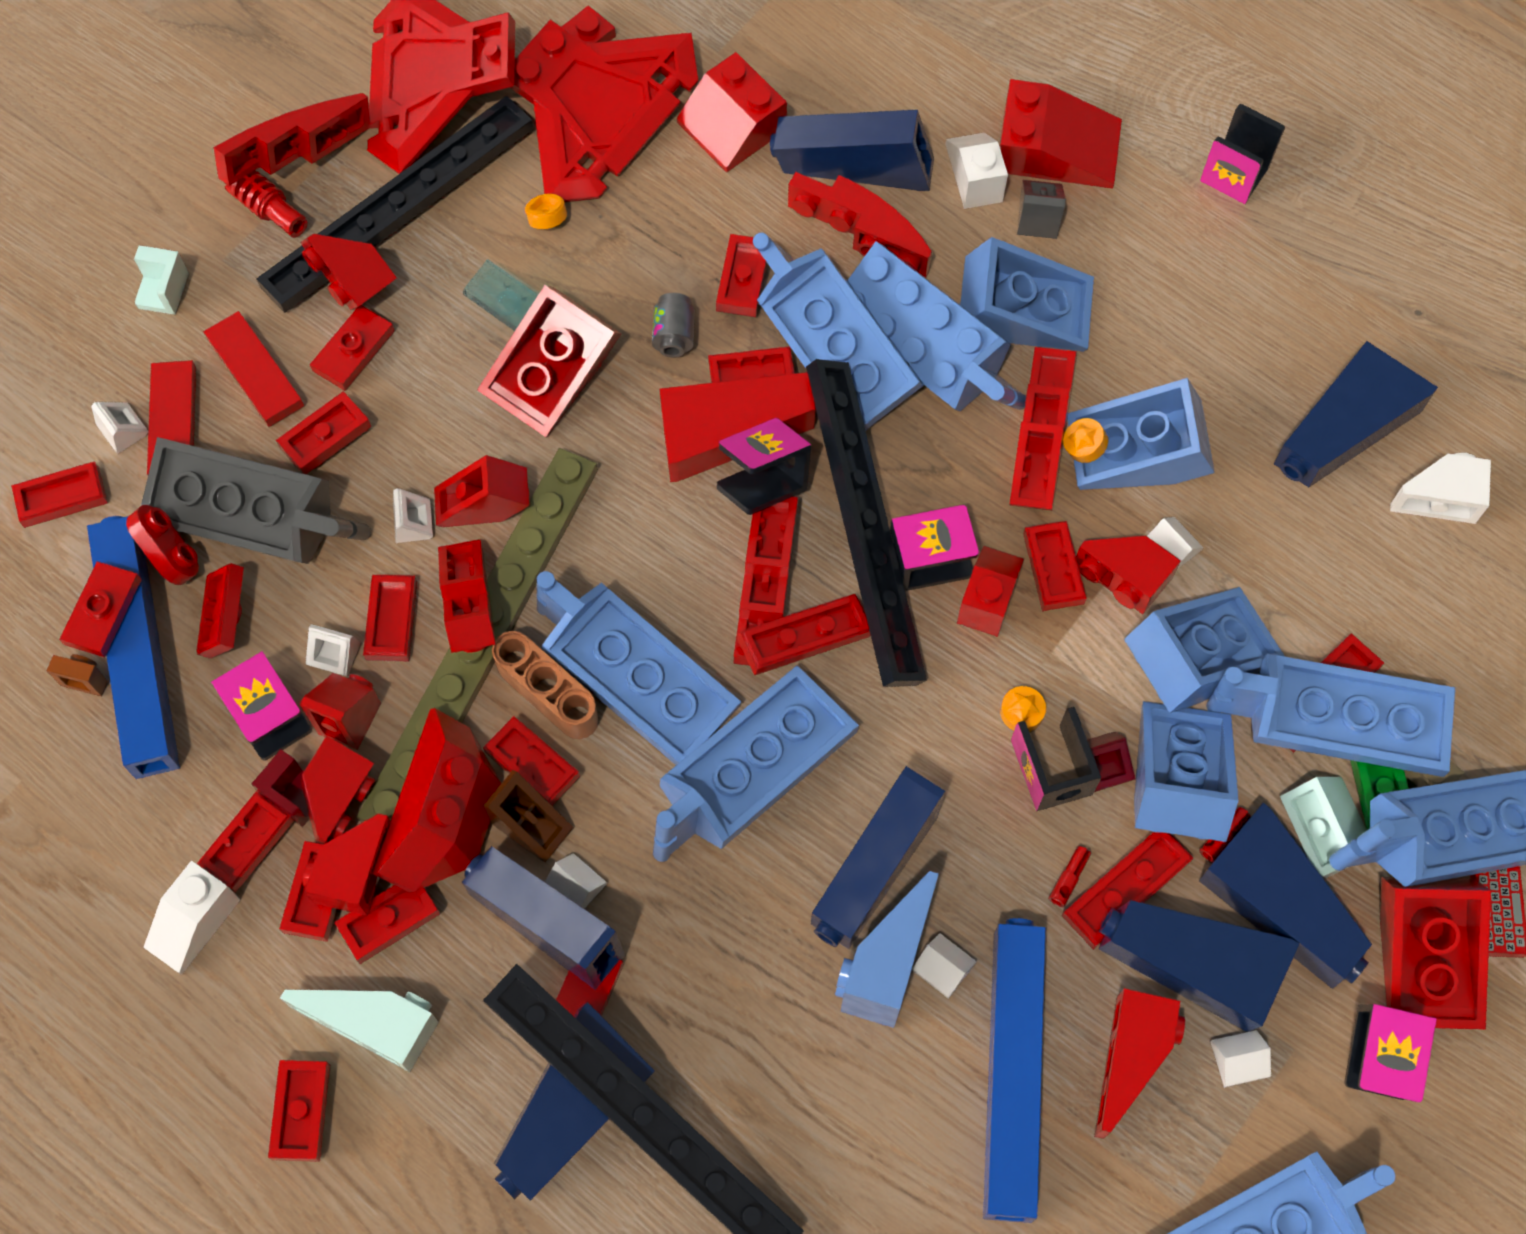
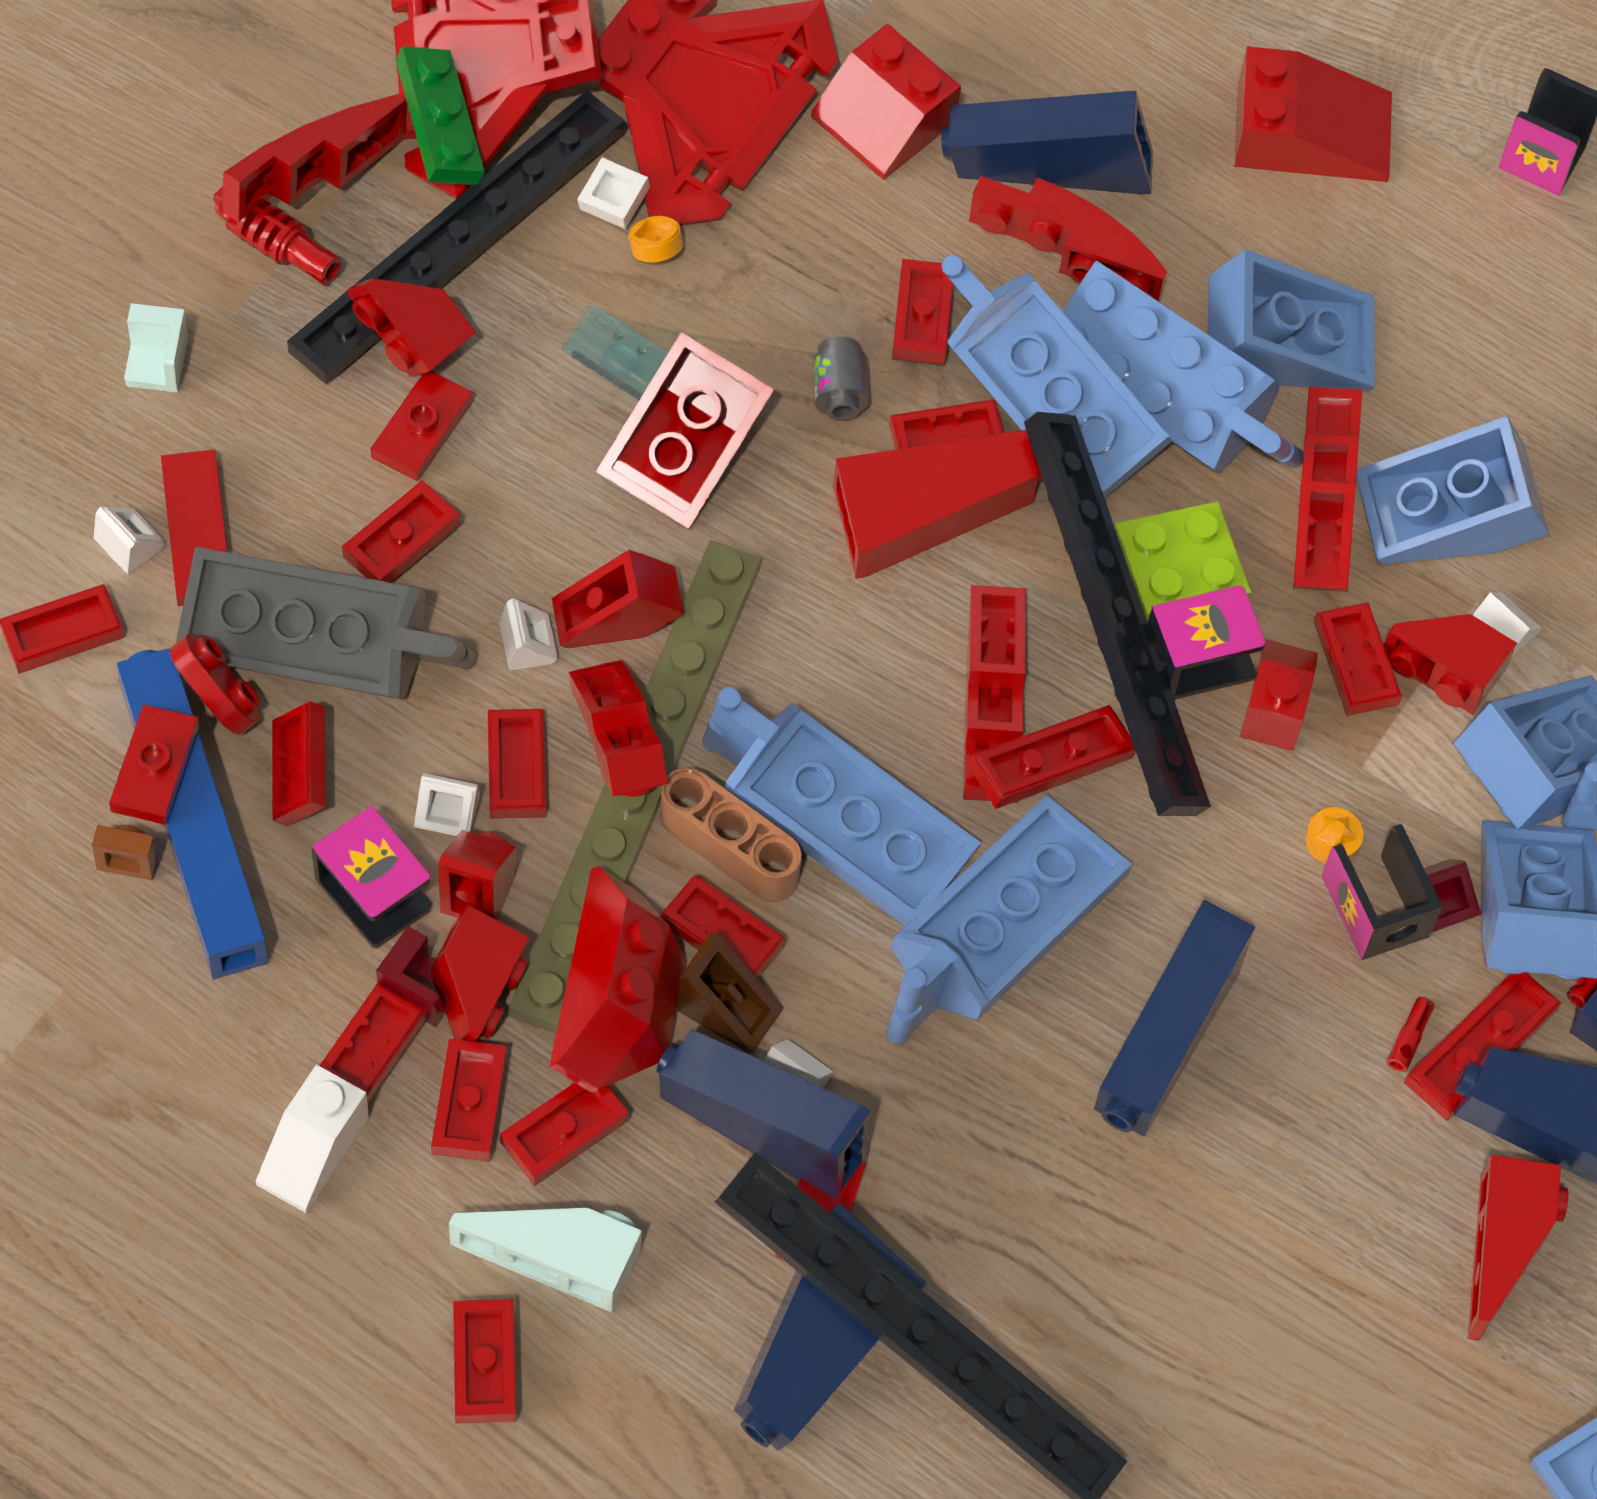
camera: 10 degrees left, 5 degrees down
red tile [203,311,304,427] -> none
red slope [303,813,391,916] -> none
piece [716,418,811,515] -> none
medium blue slope [835,871,939,1028] -> none
white slope [912,933,977,999] -> none
white slope [946,133,1008,209] -> none
blue brick [983,918,1046,1223] -> none
dark grey slope [1017,180,1066,239] -> none
light orange tile [1063,418,1108,463] -> none
none -> green plate [395,46,485,185]
none -> white plate [577,158,650,229]
none -> lime plate [1114,501,1251,623]

